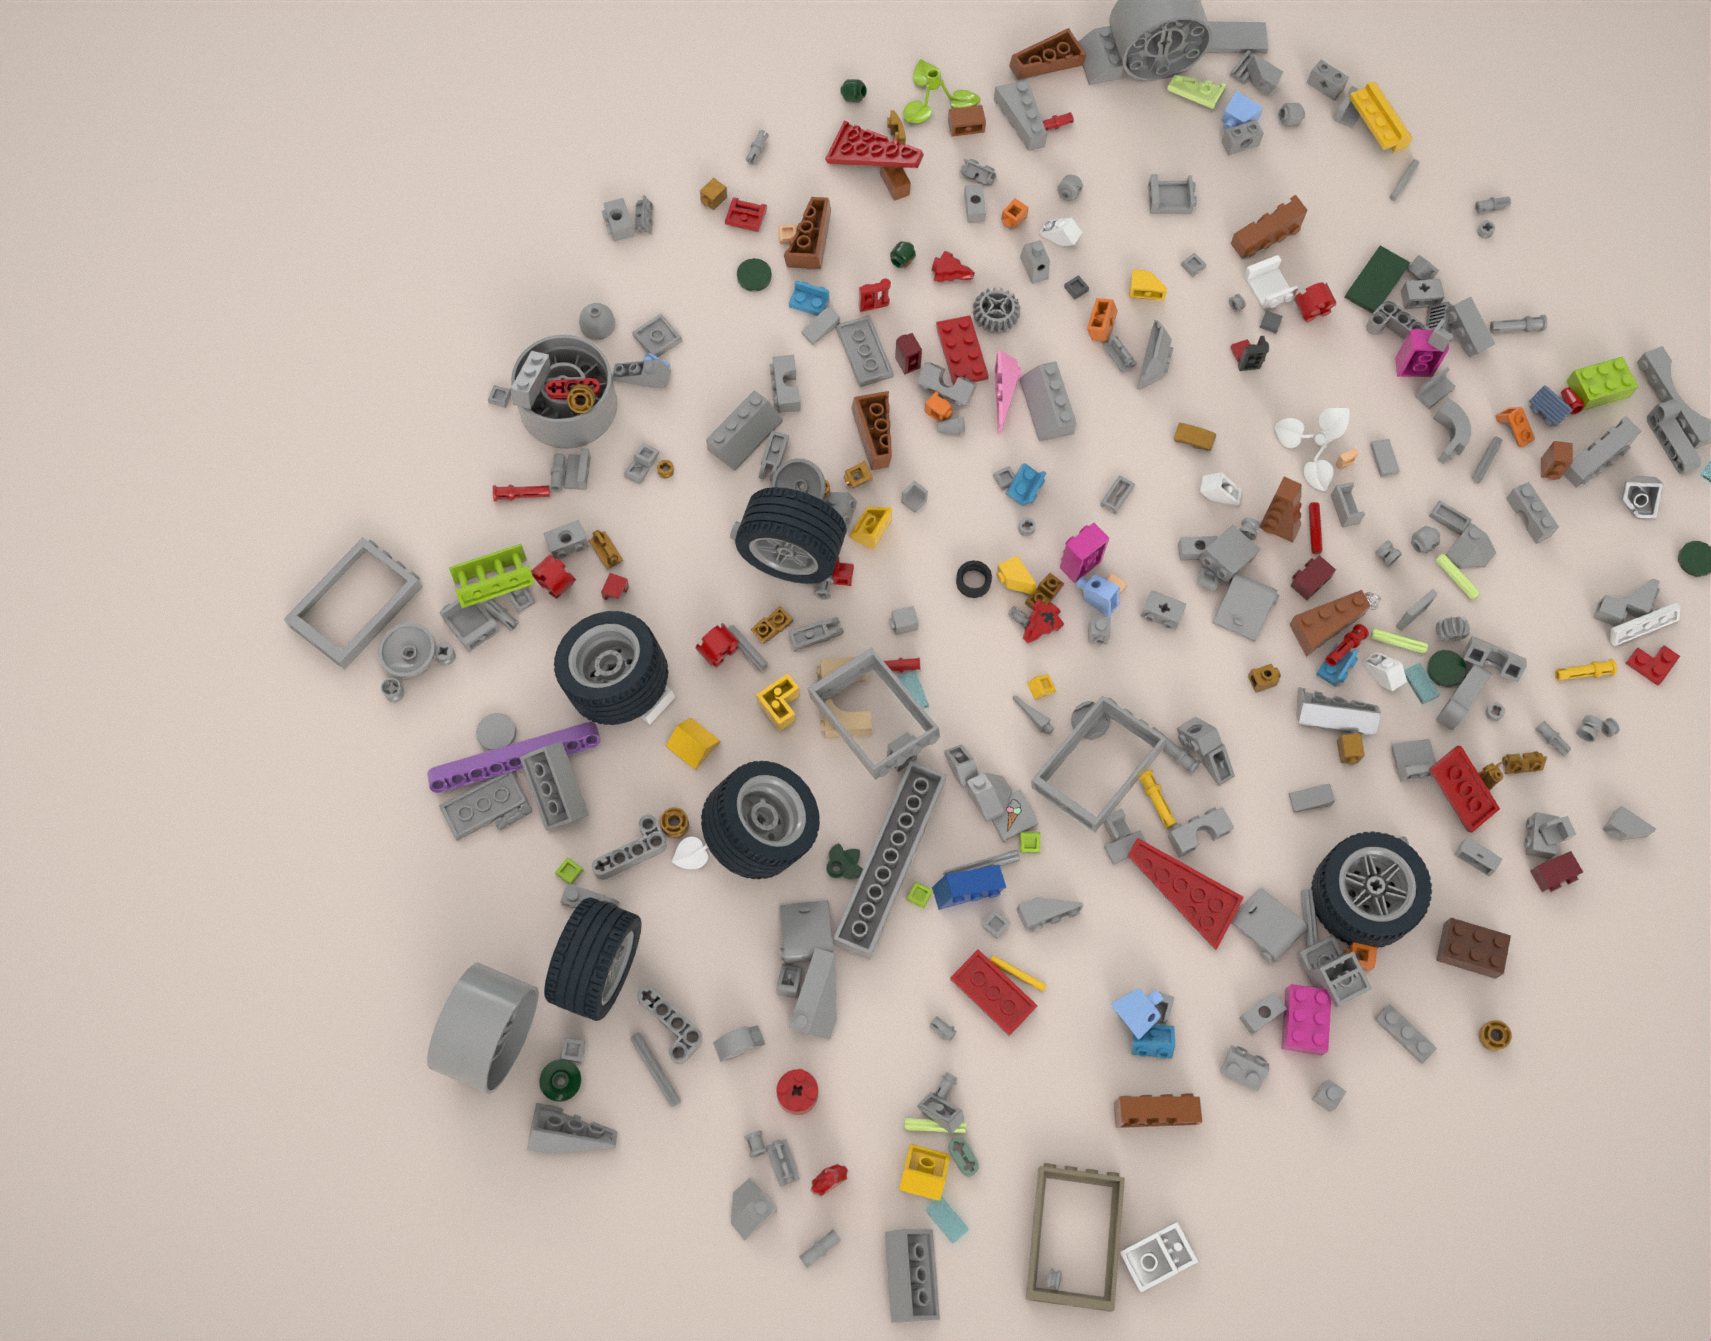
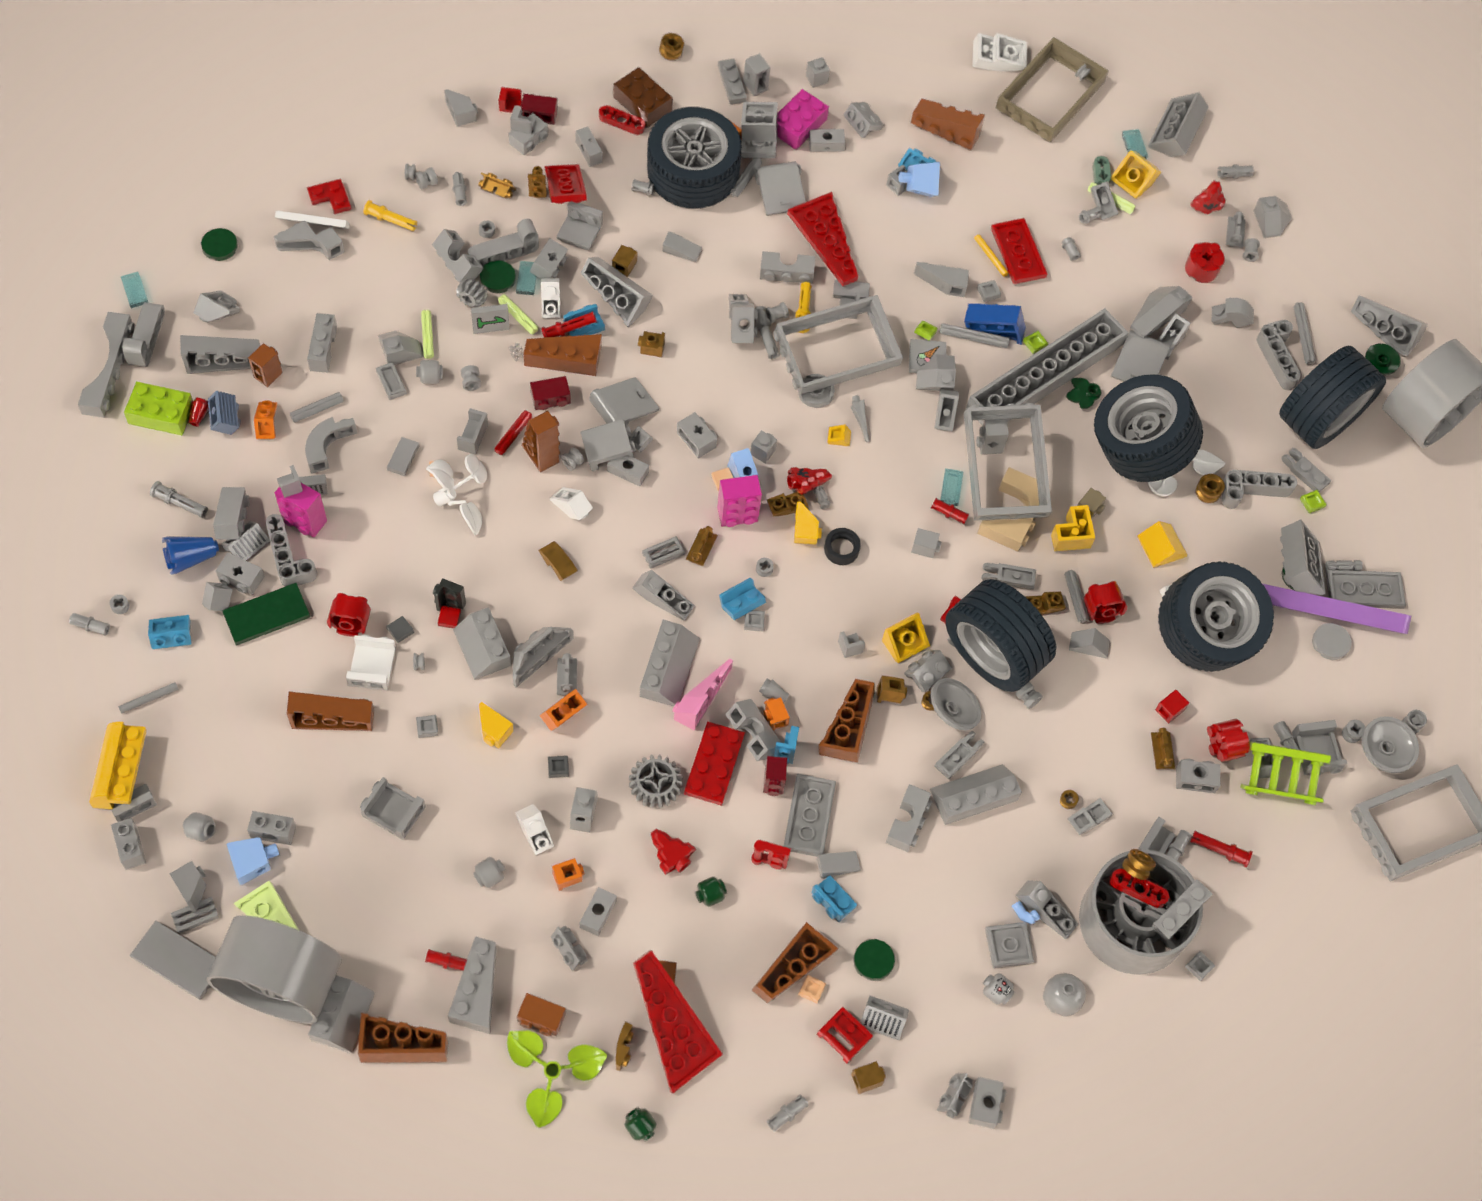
camera: 155 degrees left, 5 degrees down
none -> dark azure bracket [148,615,192,649]
none -> blue cone [162,536,219,575]
none -> light grey slope [453,607,511,680]
none -> red panel [498,87,522,113]
none -> light grey brick [530,238,568,279]
none -> red beam [599,105,645,135]
none -> light grey slope [632,570,695,621]
none -> pearl gold hinge [686,526,718,566]
none -> light grey brick [743,54,770,96]
none -> light grey bush [766,302,789,323]
none -> dark azure bracket [774,726,799,764]
none -> light grey panel [860,995,909,1040]
none -> light grey head [983,973,1014,1004]
none -> light grey slope [1069,628,1110,658]
none -> dark tan brick [1077,488,1106,520]

